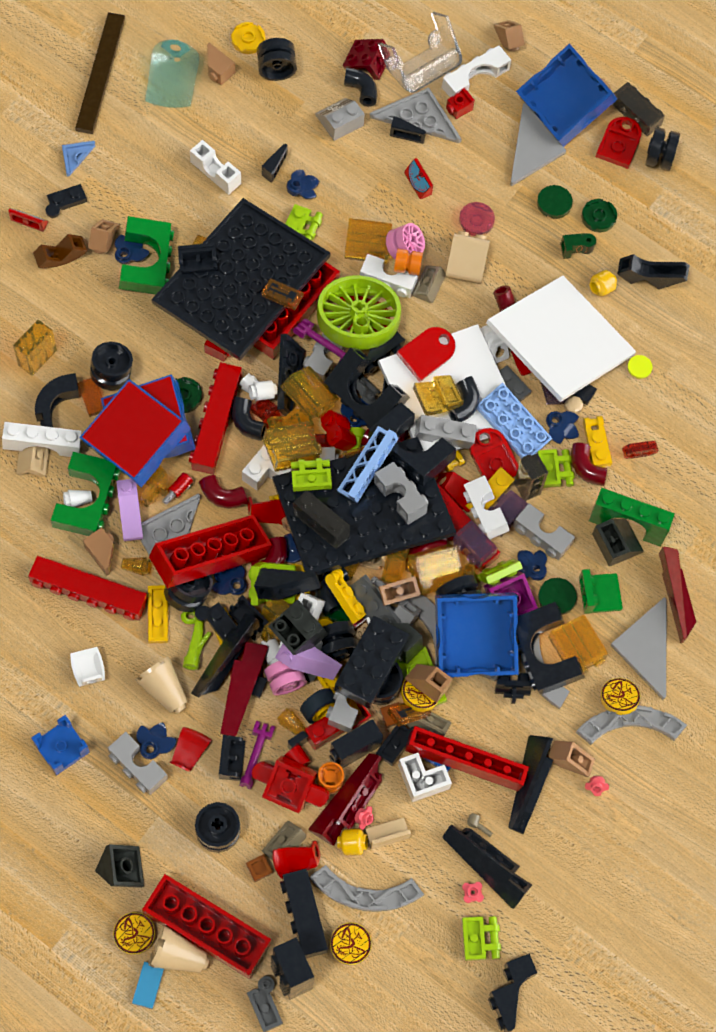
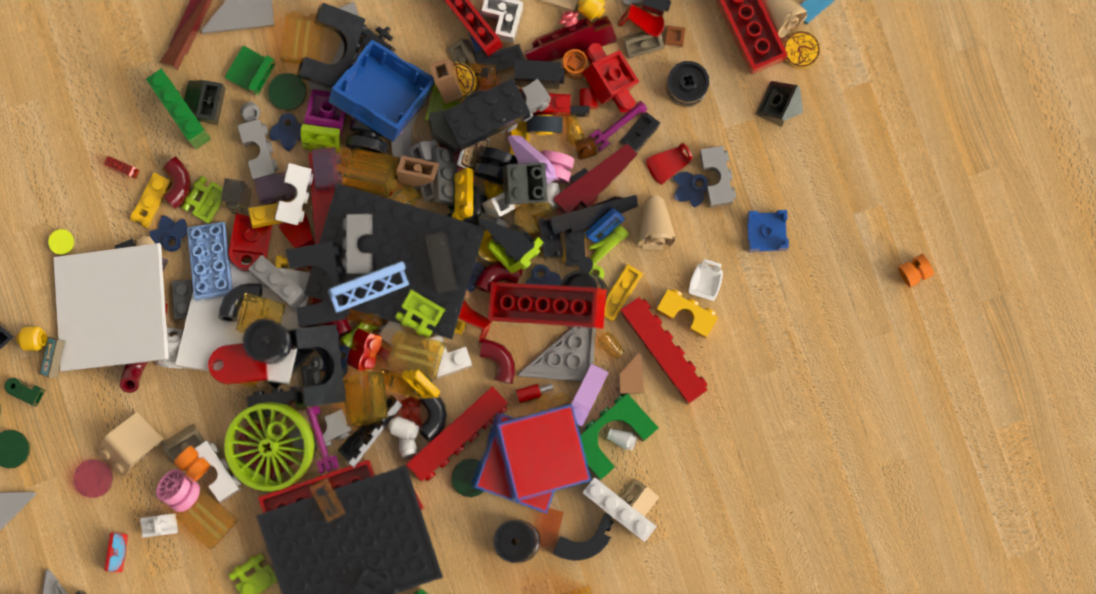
camera: 140 degrees left, 15 degrees up
none -> dark tan slope [39,337,65,378]
none -> white hips [140,514,178,538]
none -> light grey tile [240,102,260,122]
none -> black wheel [243,318,292,365]
none -> yellow tile [402,370,440,398]
none -> reddish brown plate [574,136,597,160]
none -> blue tile [585,208,625,243]
none -> yellow arch [656,289,718,339]

